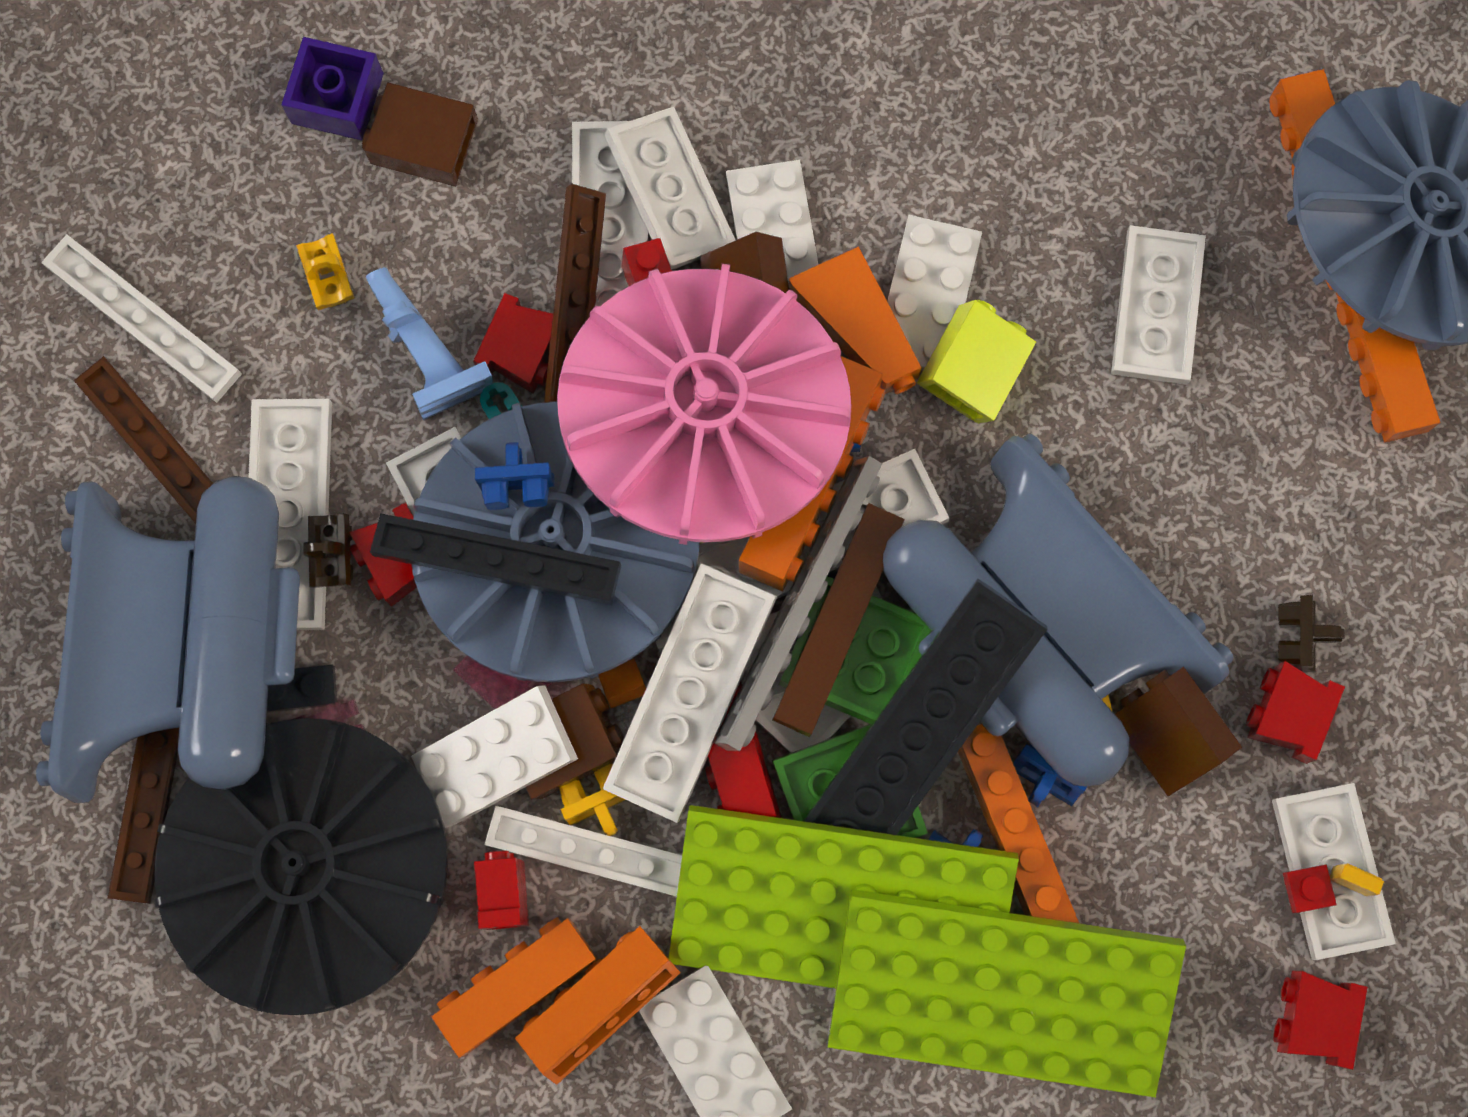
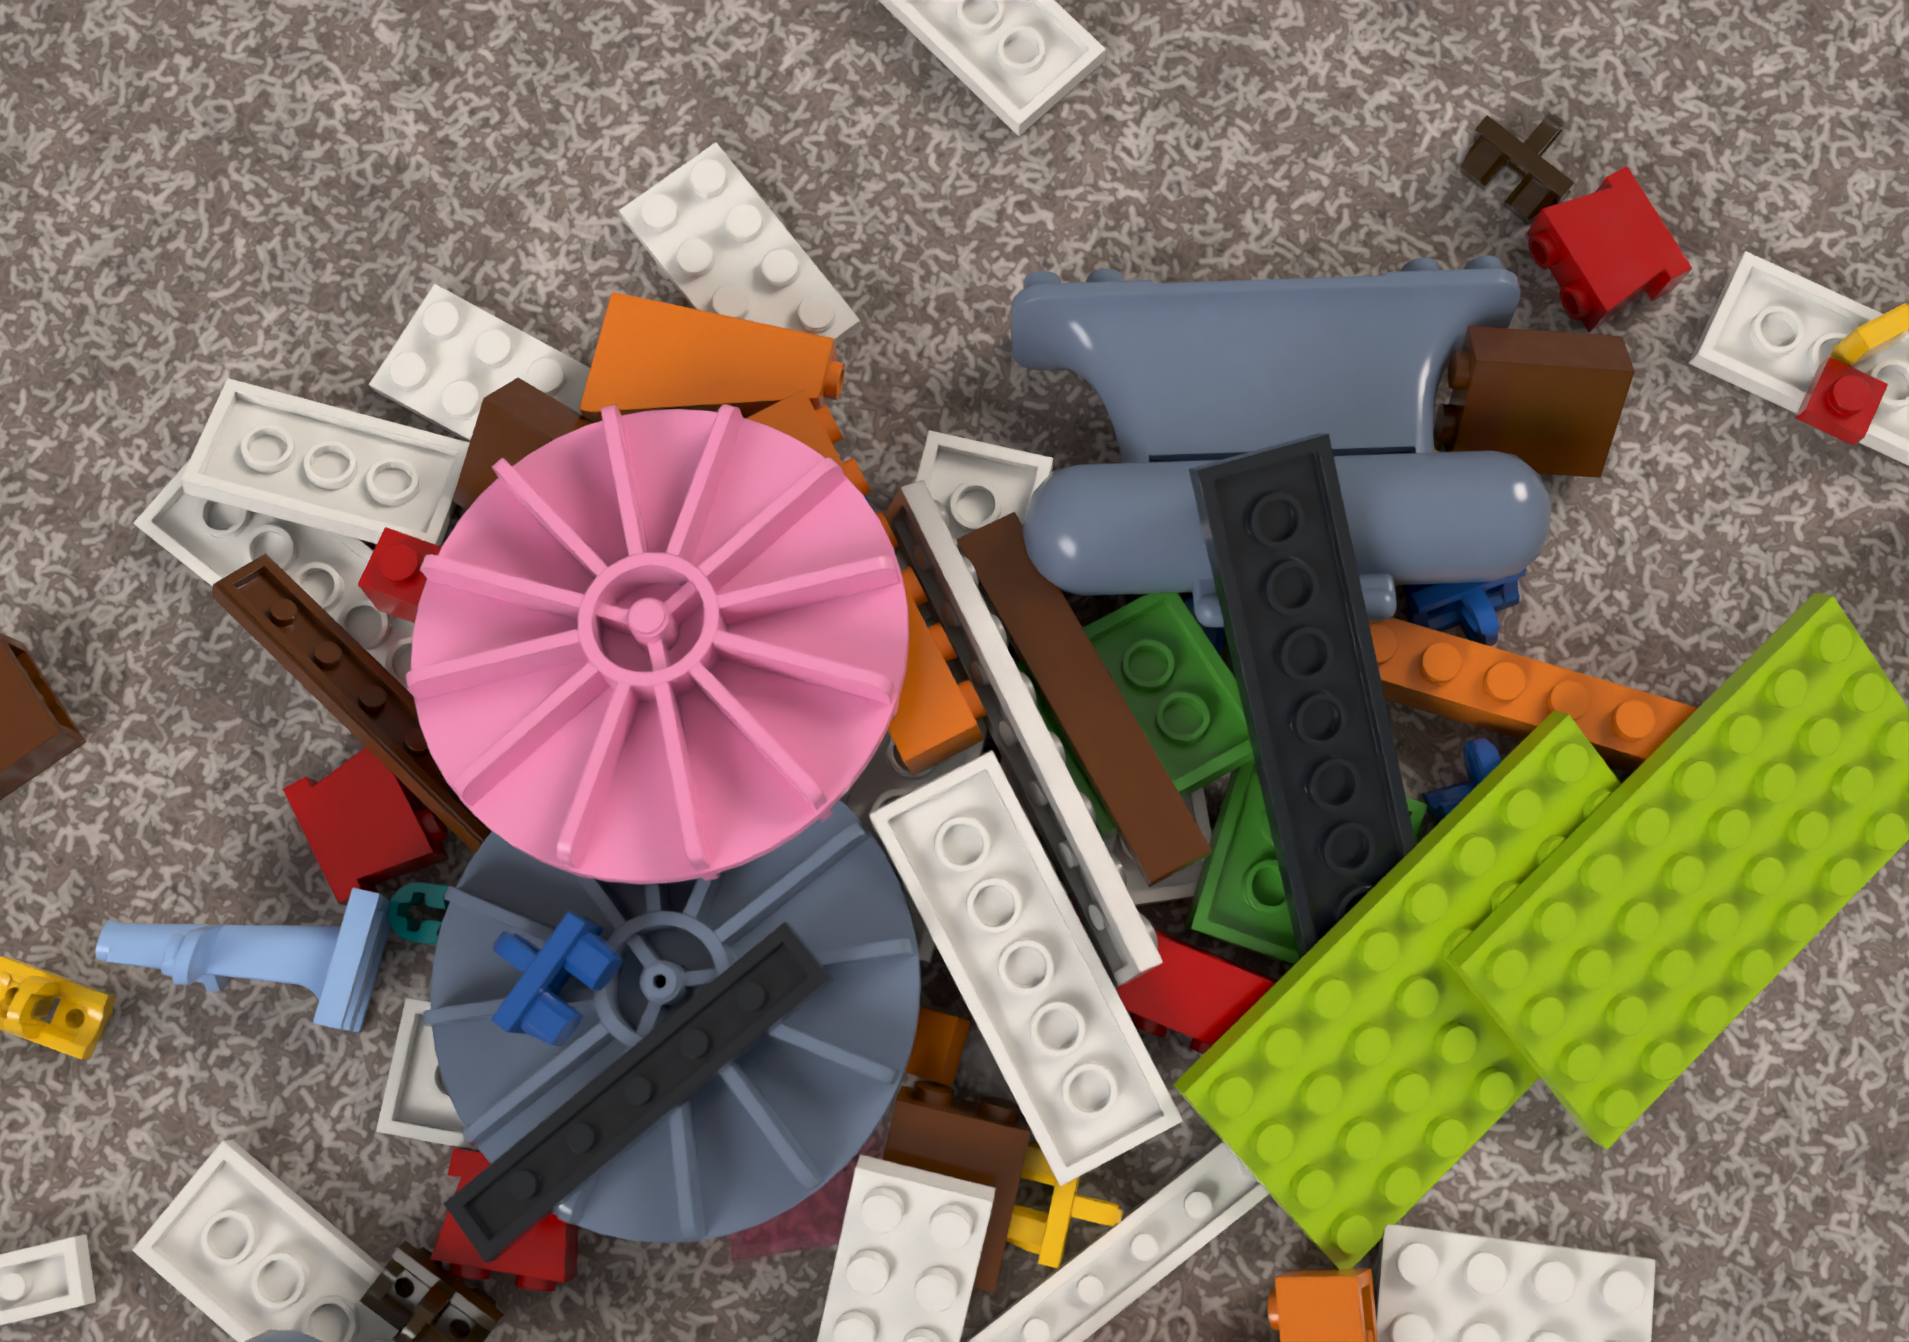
camera: 50 degrees left, 0 degrees up
neon yellow brick [917,300,1036,424] -> none

